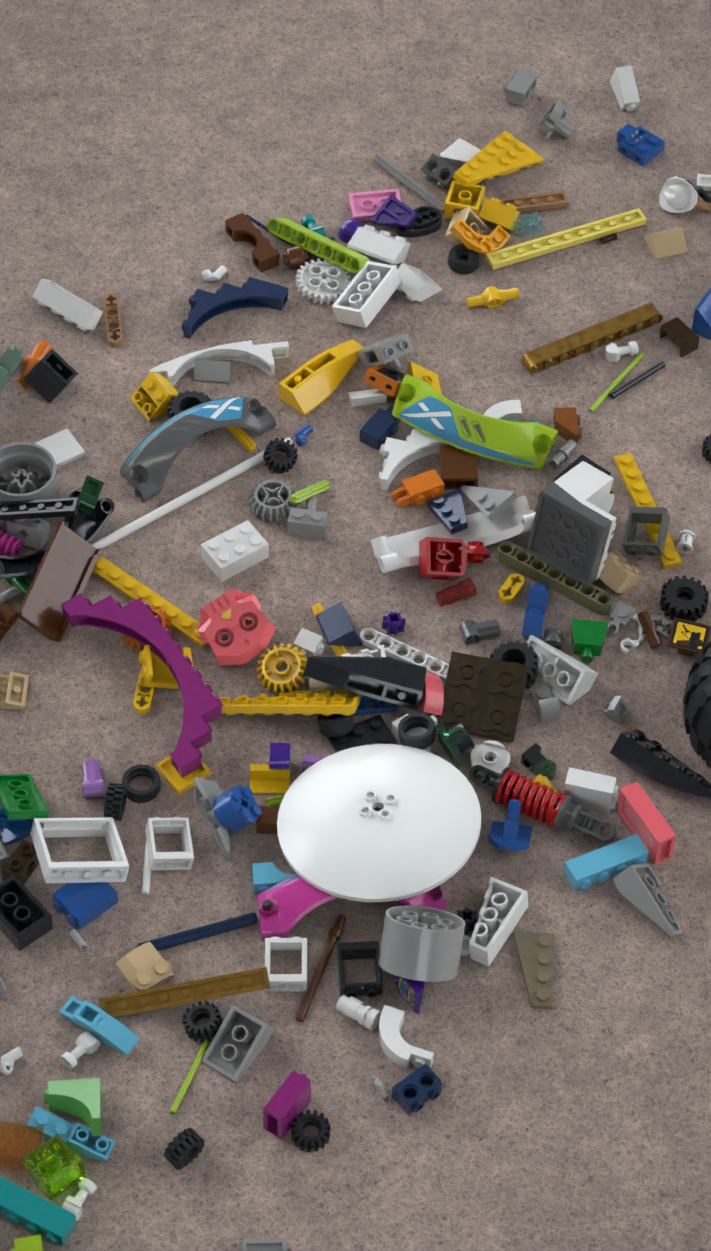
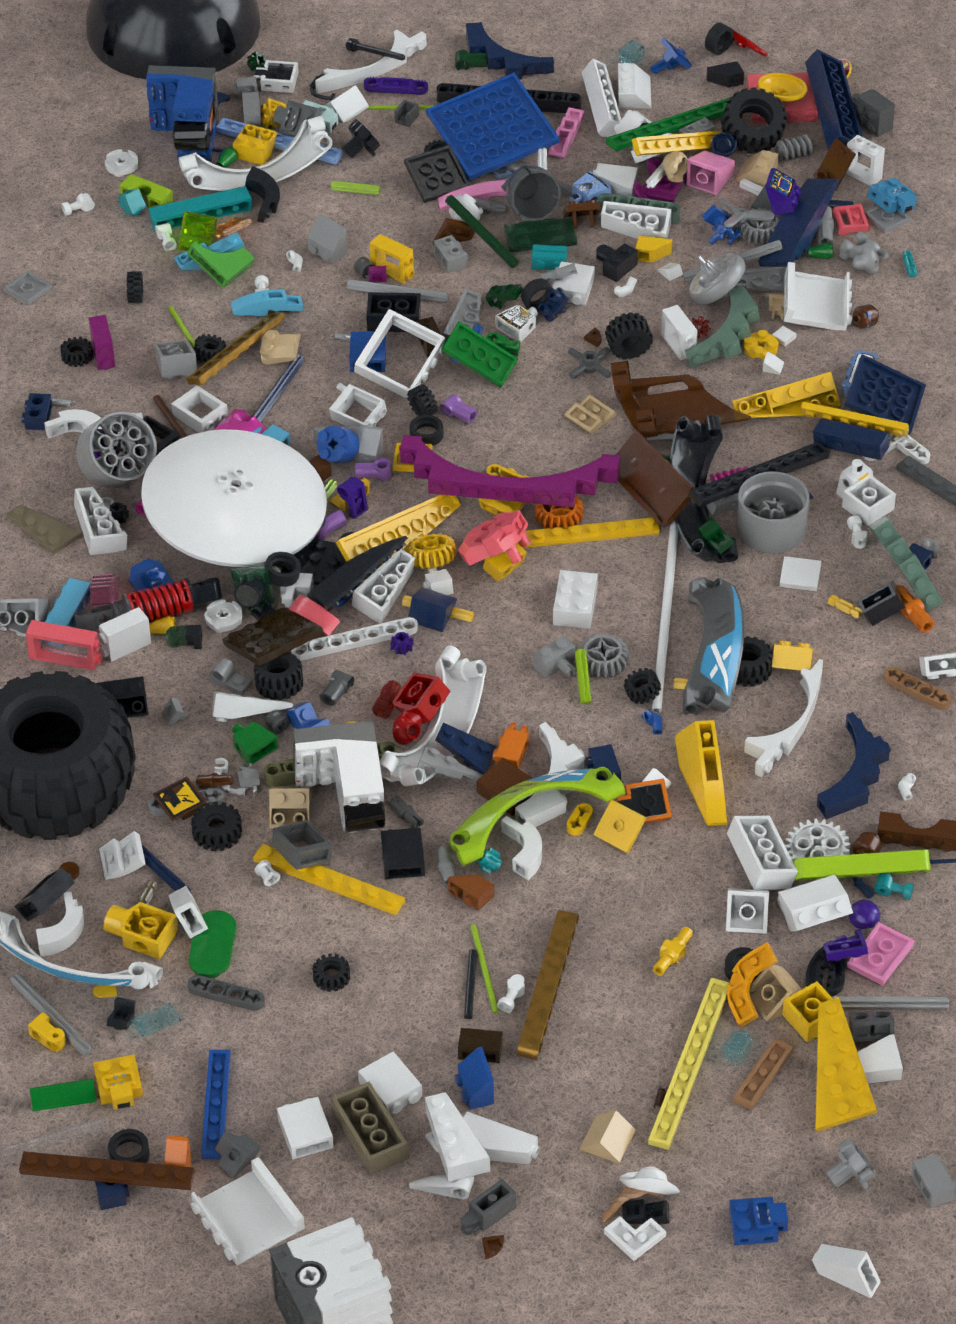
camera: 135 degrees right, 5 degrees down
light grey slope [194,360,231,383] -> none
light grey piece [357,333,414,370] -> none
yellow brick [478,197,520,231] -> none
none -> clear pink brick [90,573,120,605]
none -> medium lavender piece [355,458,392,481]
none -> yellow axle [828,594,862,619]

